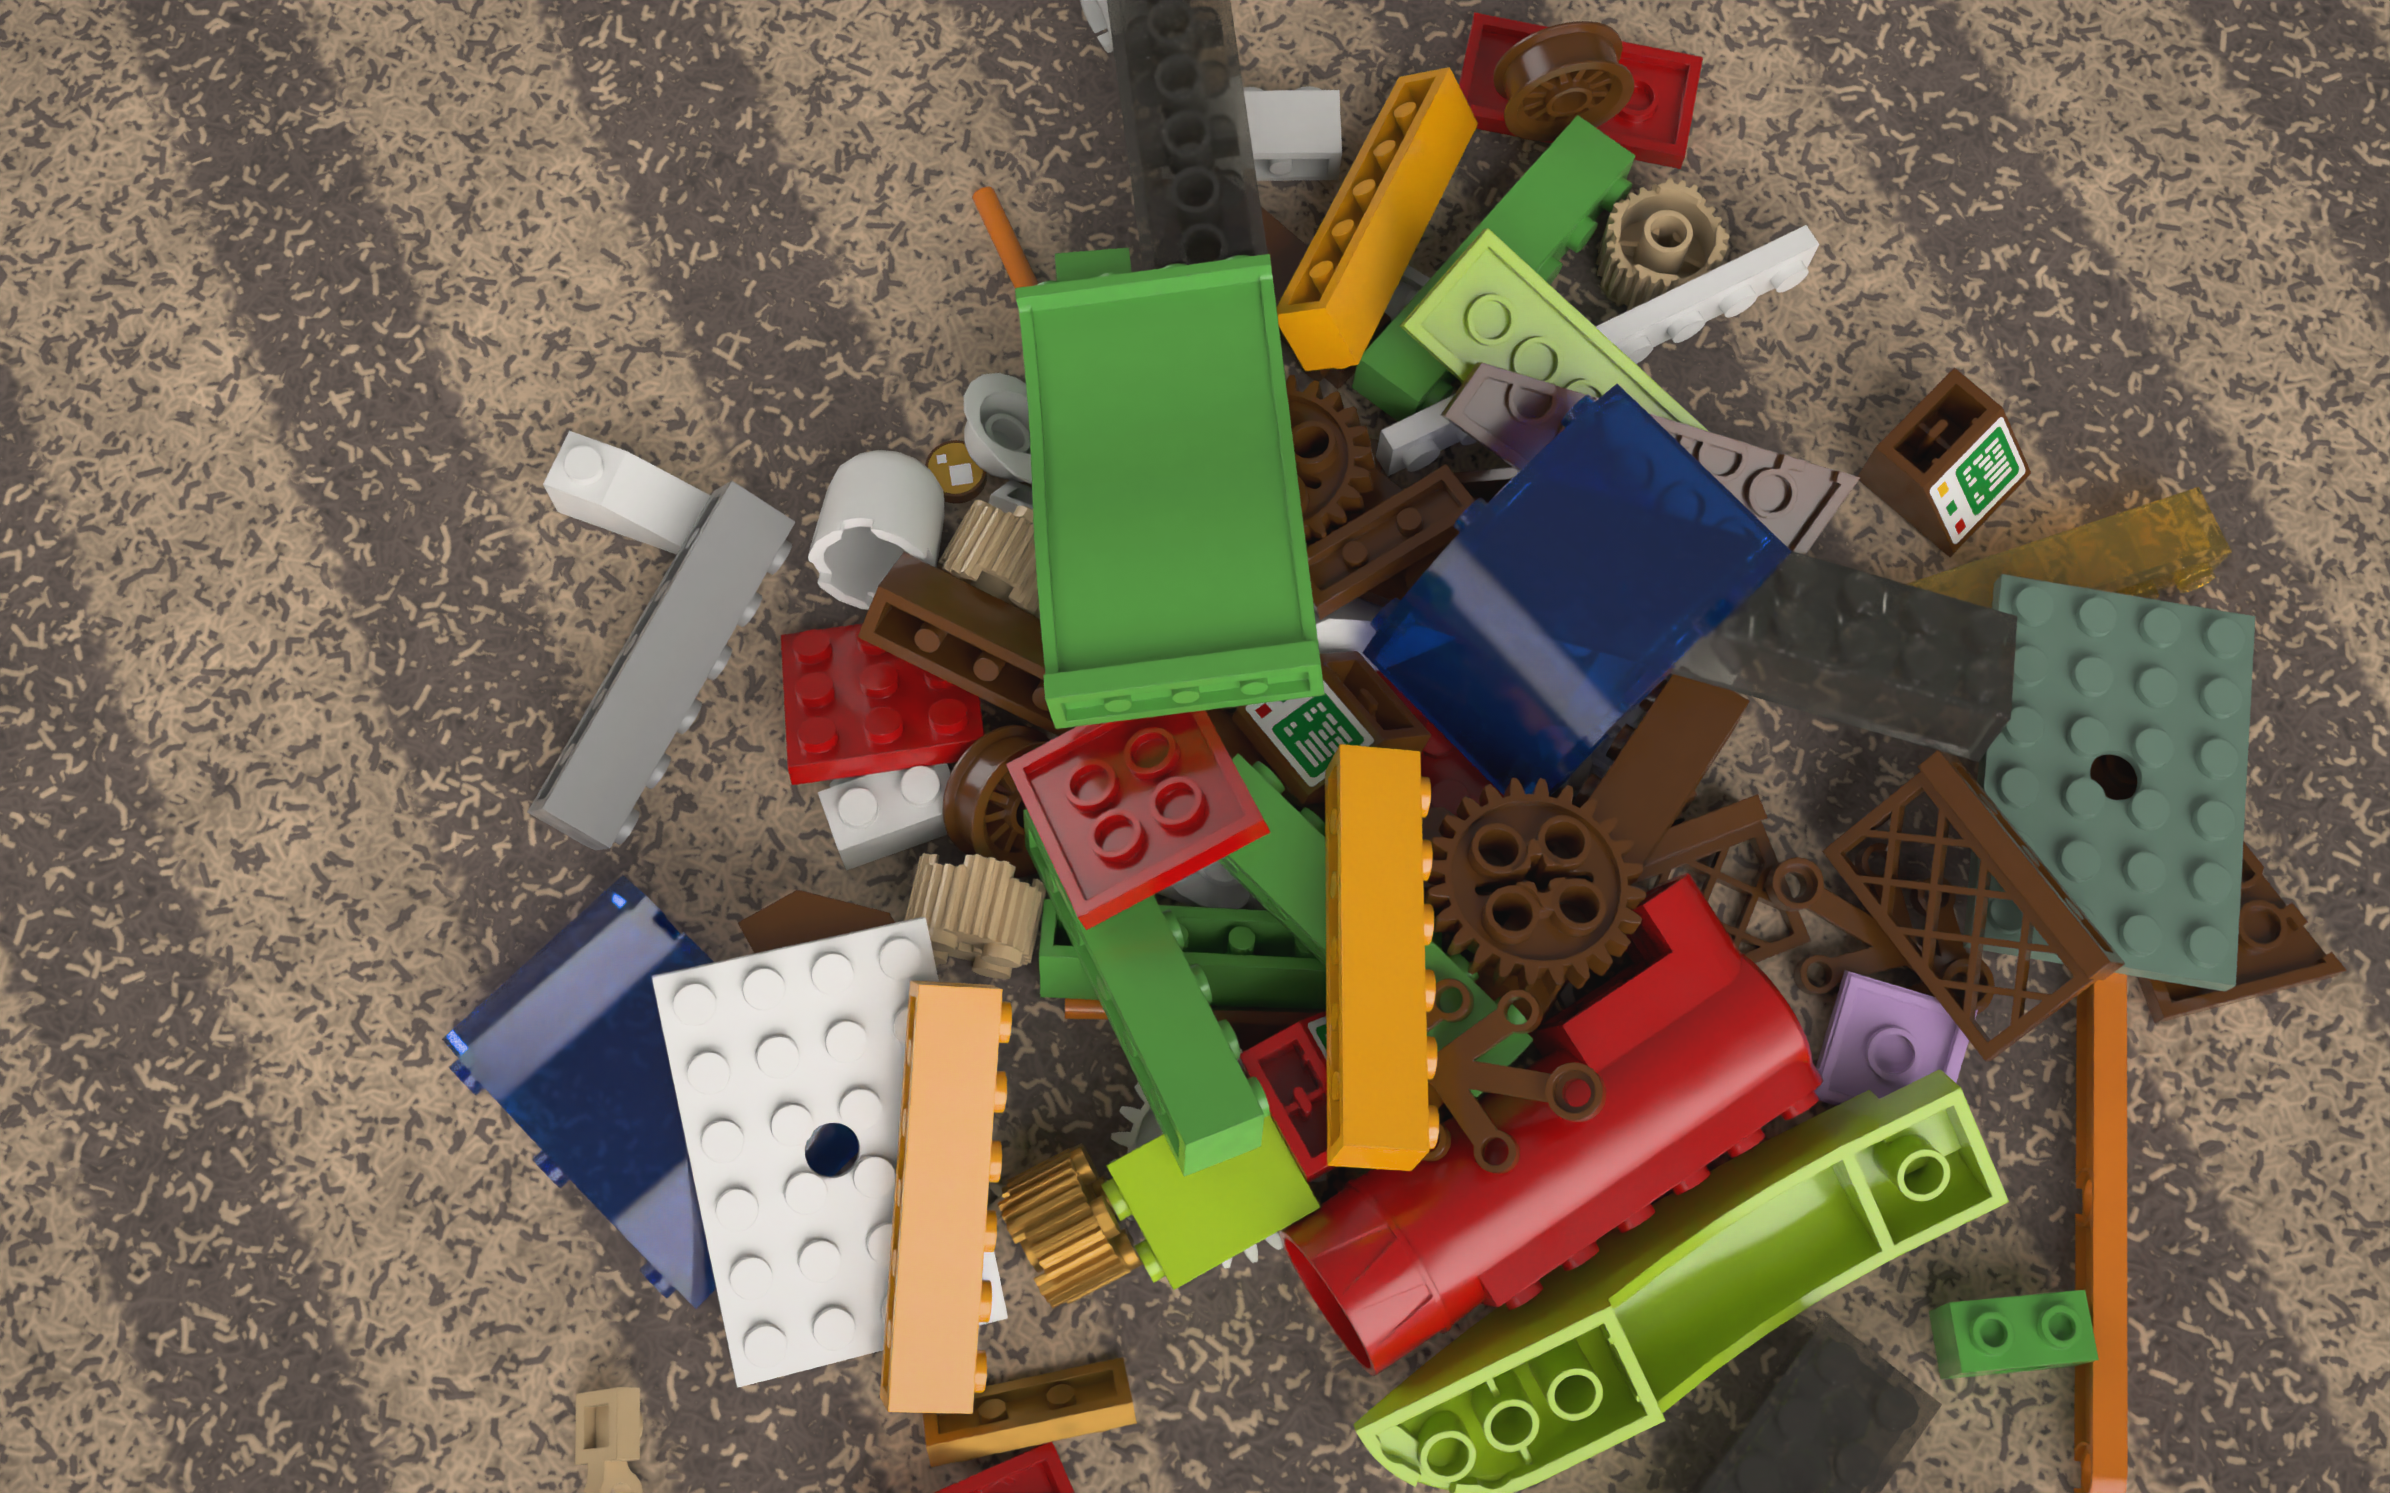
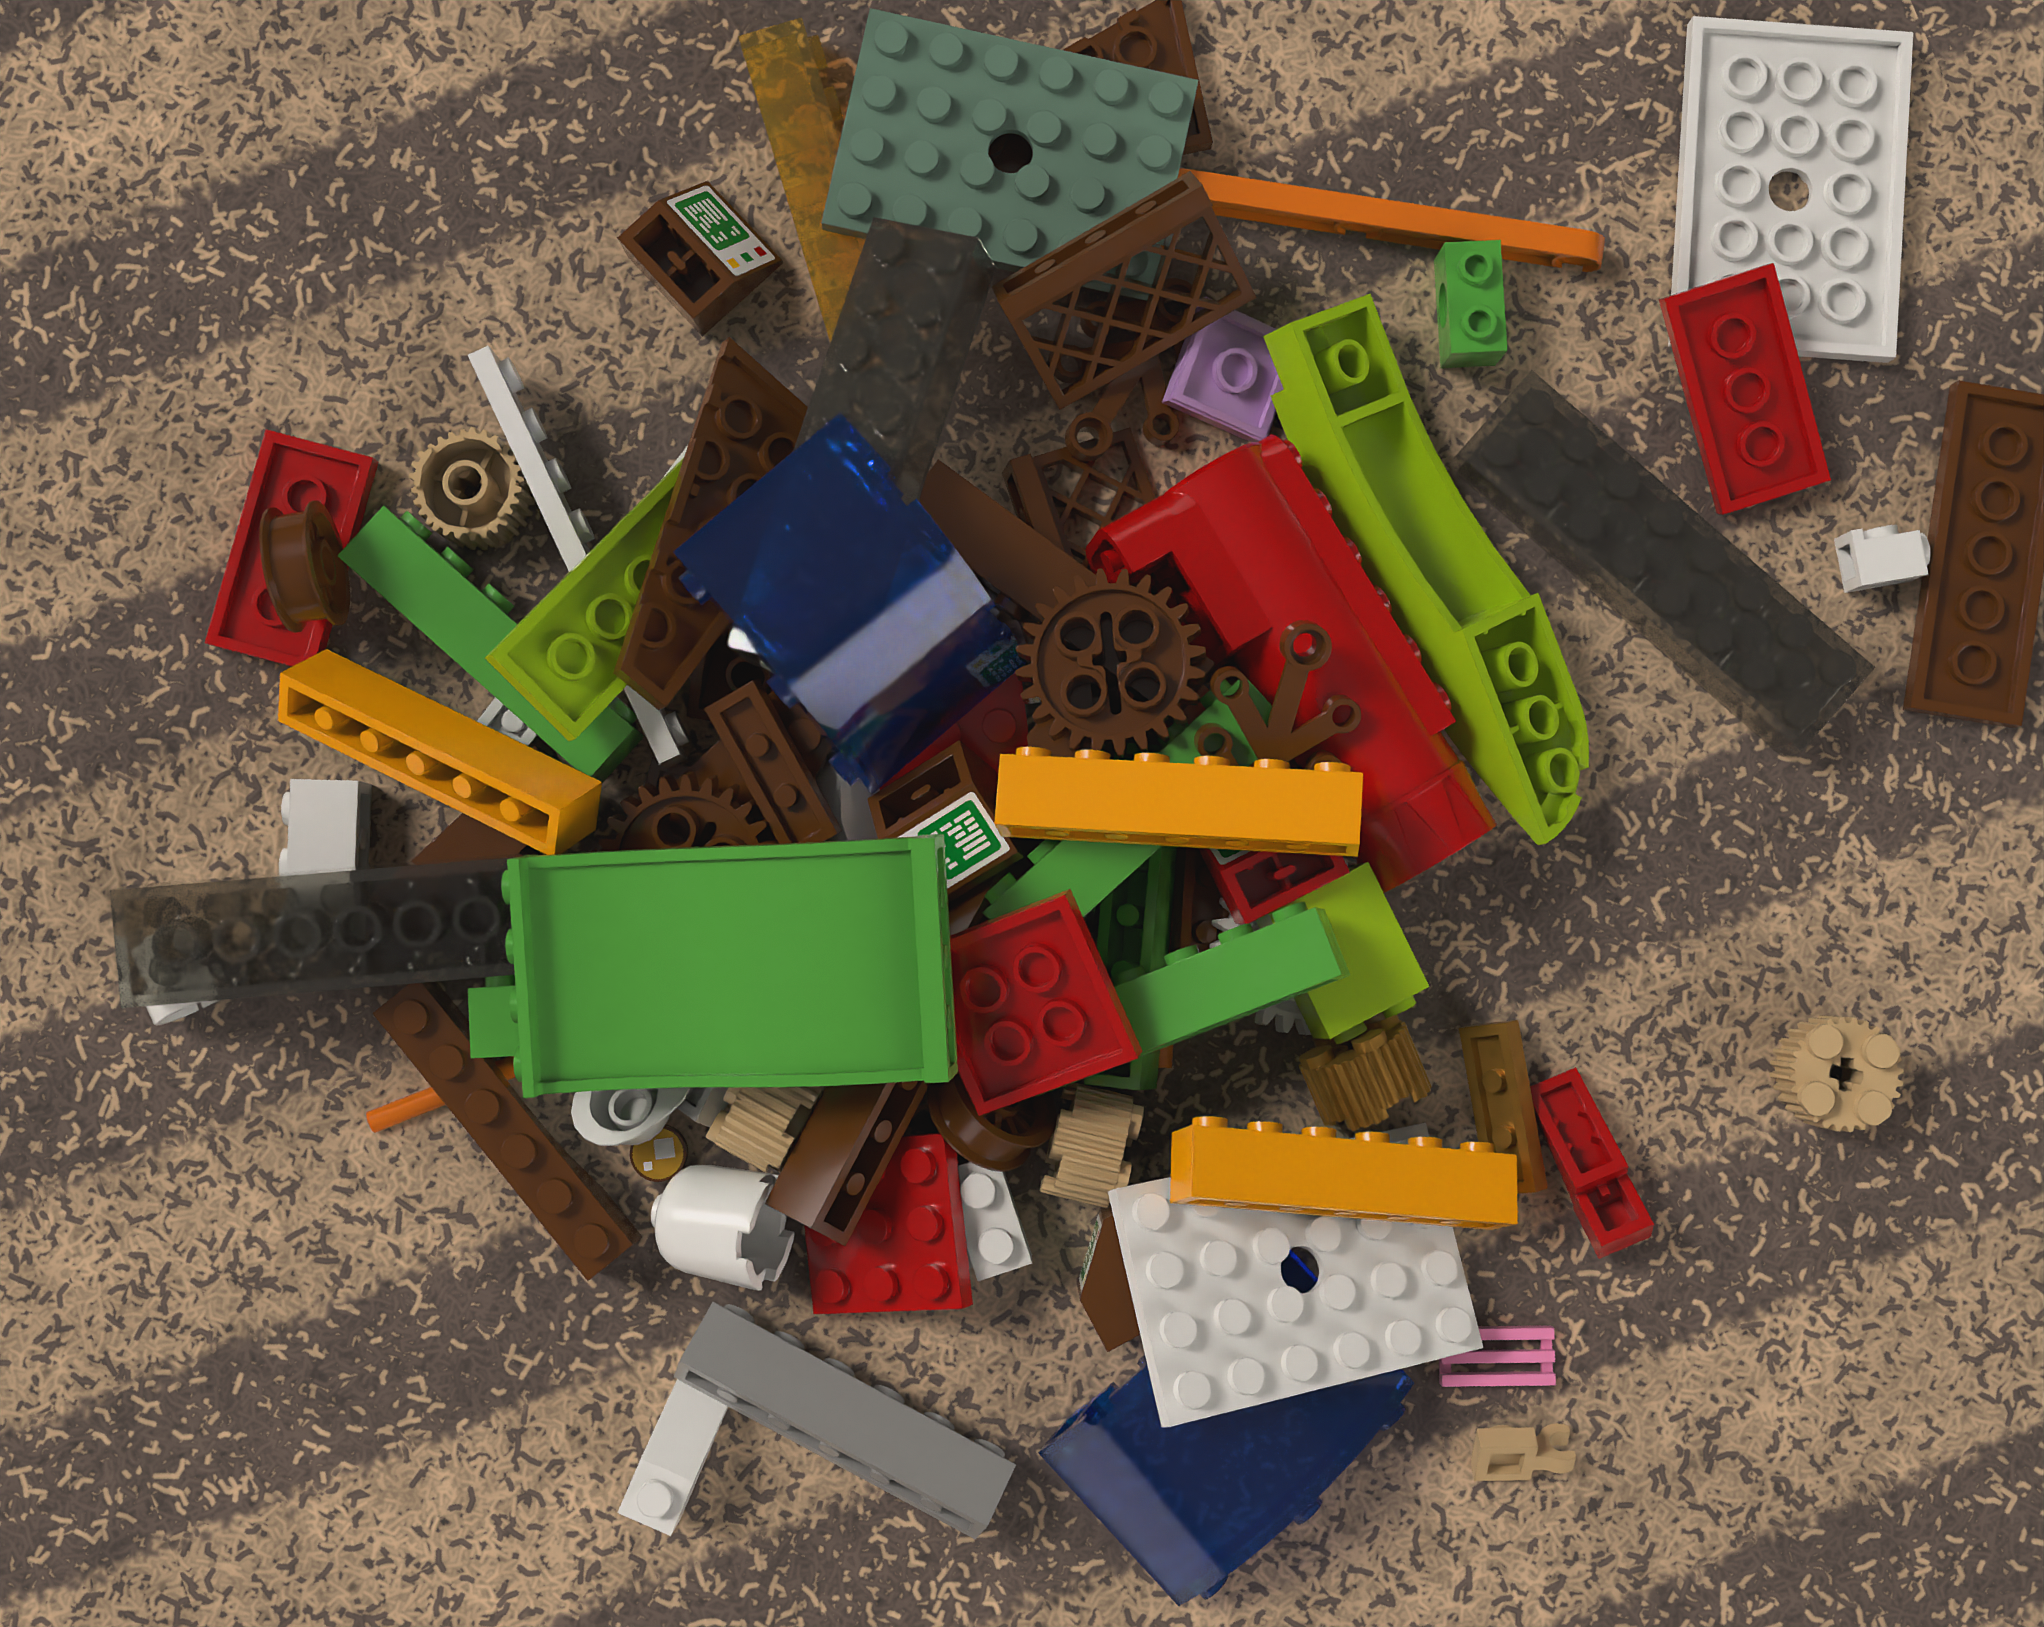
camera: 85 degrees left, 15 degrees up
none -> reddish brown arch [372,976,642,1281]
none -> bright pink tile [1439,1325,1556,1387]

